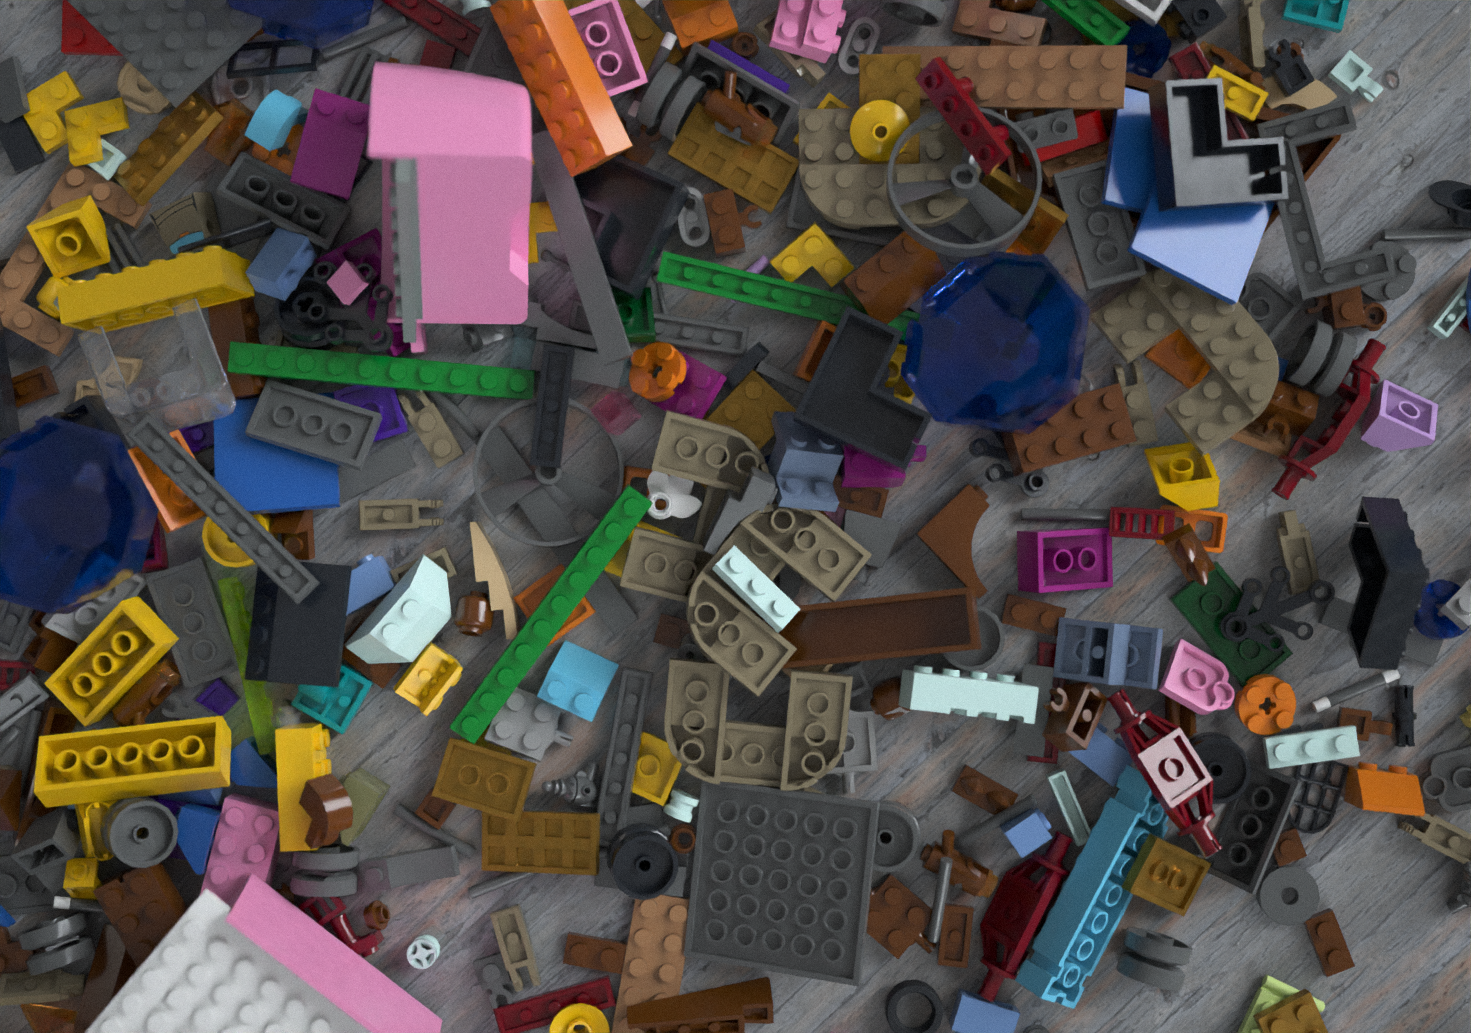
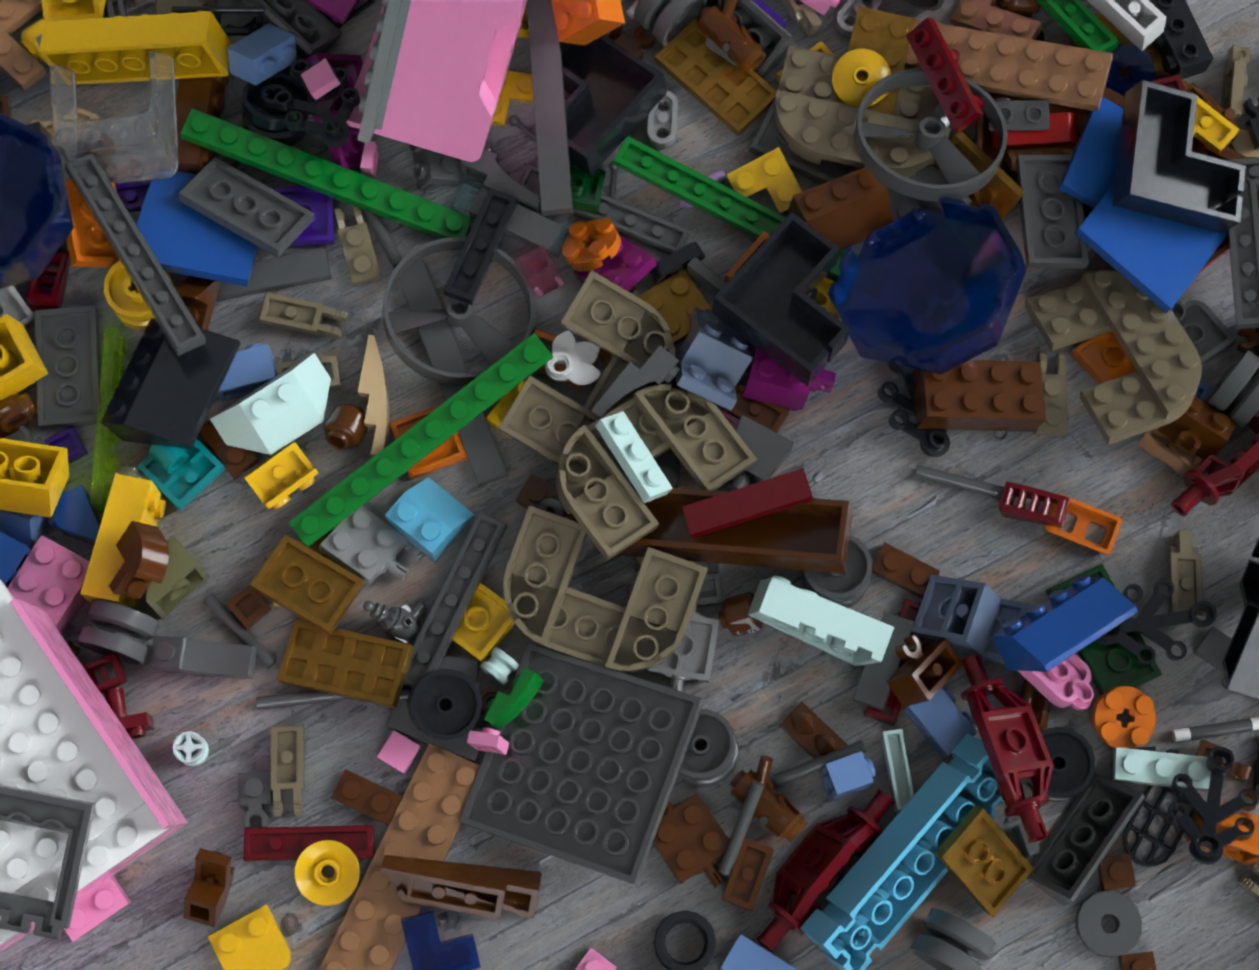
camera: 10 degrees right, 15 degrees down
reddish brown plate [363,900,390,931] -> none
reddish brown brick [703,188,762,258] -> none
reddish brown arch [914,484,990,599] -> none
magenta slope [1017,527,1113,593] -> none
yellow slope [1144,442,1220,511] -> none
reddish brown tile [1162,523,1216,586] -> none
none -> bright pink tile [377,730,421,775]
none -> bright pink plate [467,728,509,755]
none -> green slope [484,667,544,730]
none -> dark red tile [682,468,814,539]
none -> blue slope [993,575,1138,672]
none -> black plant [1166,746,1259,865]

